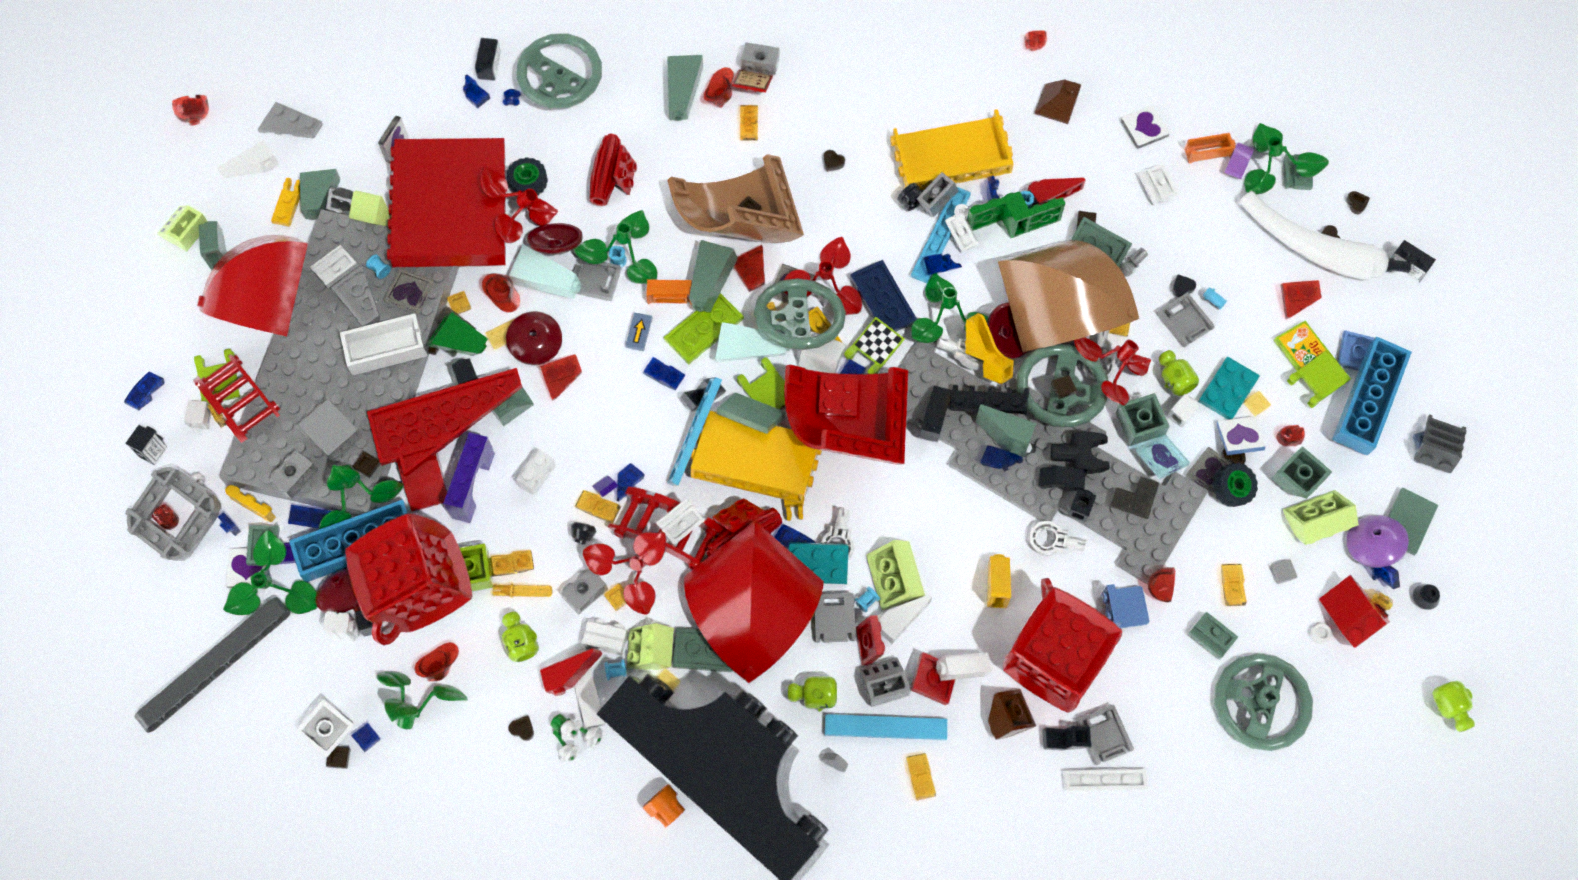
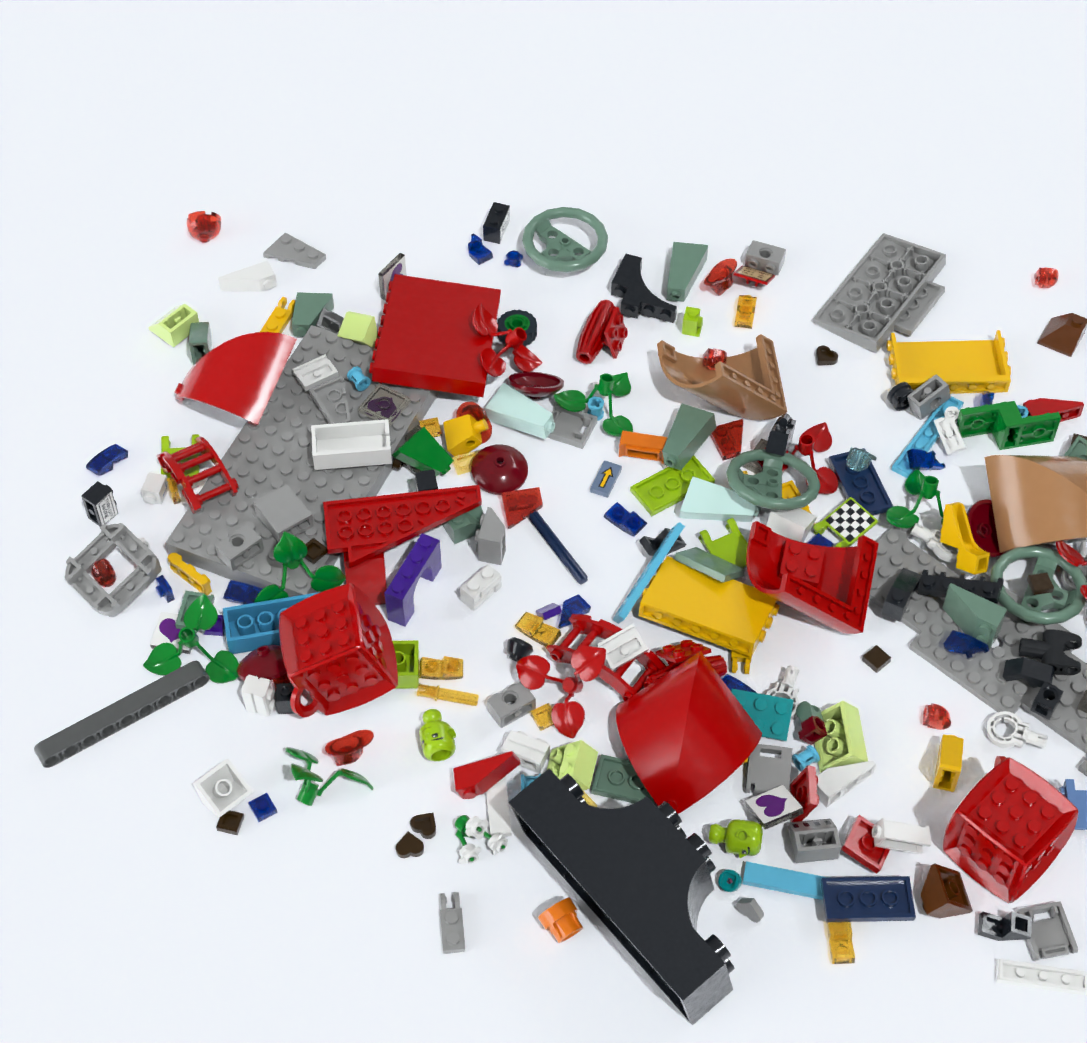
camera: 10 degrees right, 15 degrees down
none -> dark brown tile [395,831,424,859]
none -> light grey hinge [440,892,466,954]
none -> yellow torso [443,414,489,459]
none -> light grey slope [475,507,506,565]
none -> dark blue axle [529,511,588,585]
none -> black arch [611,253,677,323]
none -> lime brick [682,306,703,337]
none -> clear red piece [703,348,727,370]
none -> teal tile [718,869,742,892]
none -> tile [745,785,804,829]
none -> black piece [765,413,797,456]
none -> dark red leg [796,701,827,745]
none -> light grey slope [813,233,946,353]
none -> dark blue plate [821,876,916,922]
none -> clear light blue piece [846,447,877,472]
none -> dark brown tile [862,645,892,673]
none -> clear red piece [923,703,951,730]

